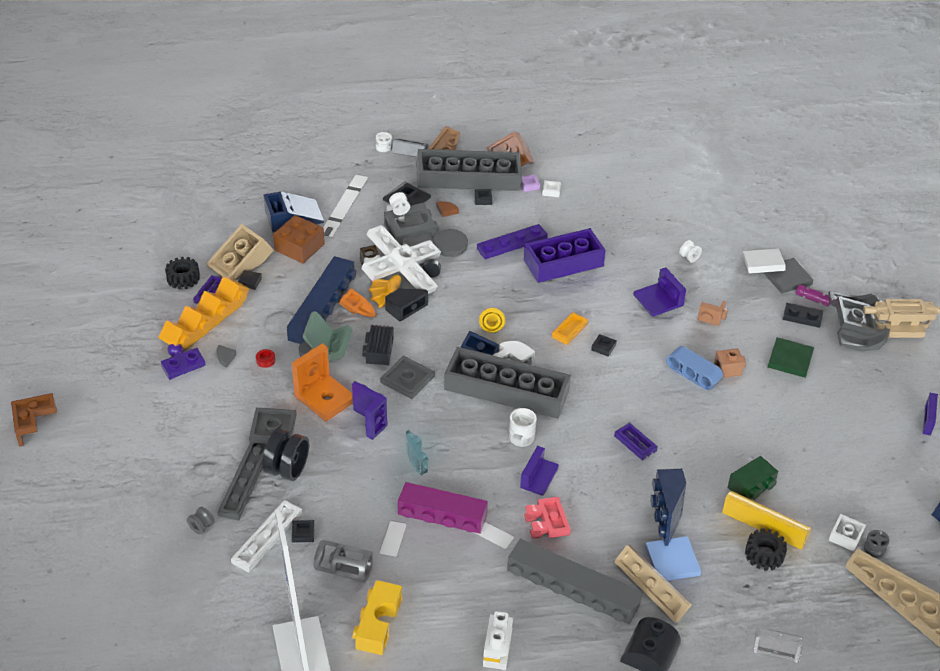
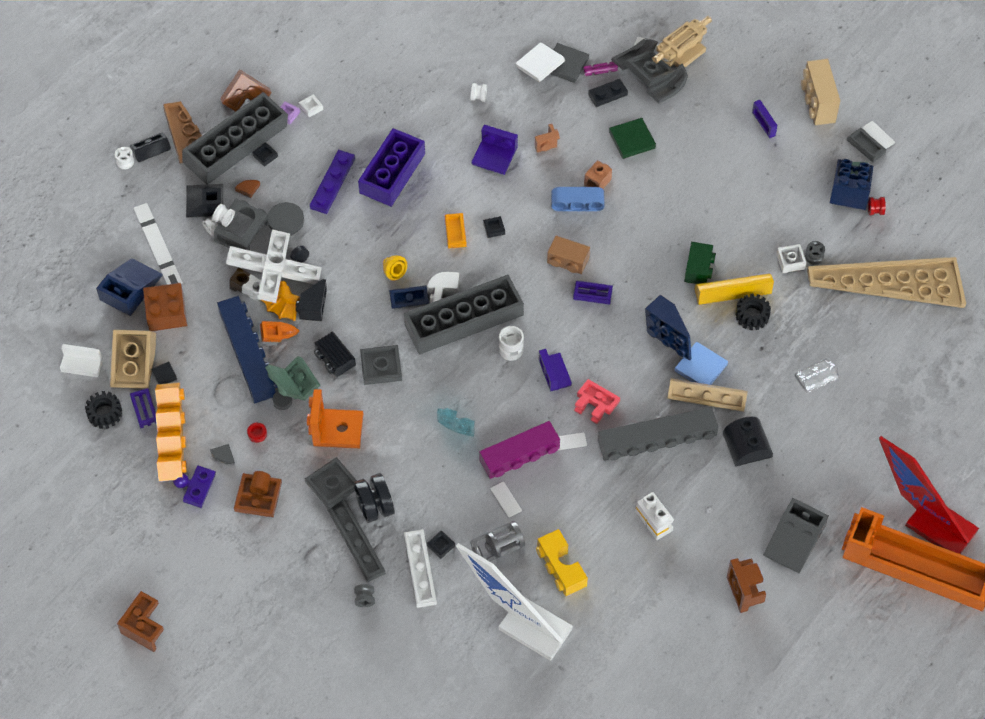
camera: 40 degrees left, 15 degrees up
dark purple bracket [352,381,388,440] -> none
none -> white panel [60,344,103,377]
none -> dark orange plate [234,471,282,518]
none -> medium nougat brick [547,235,590,274]

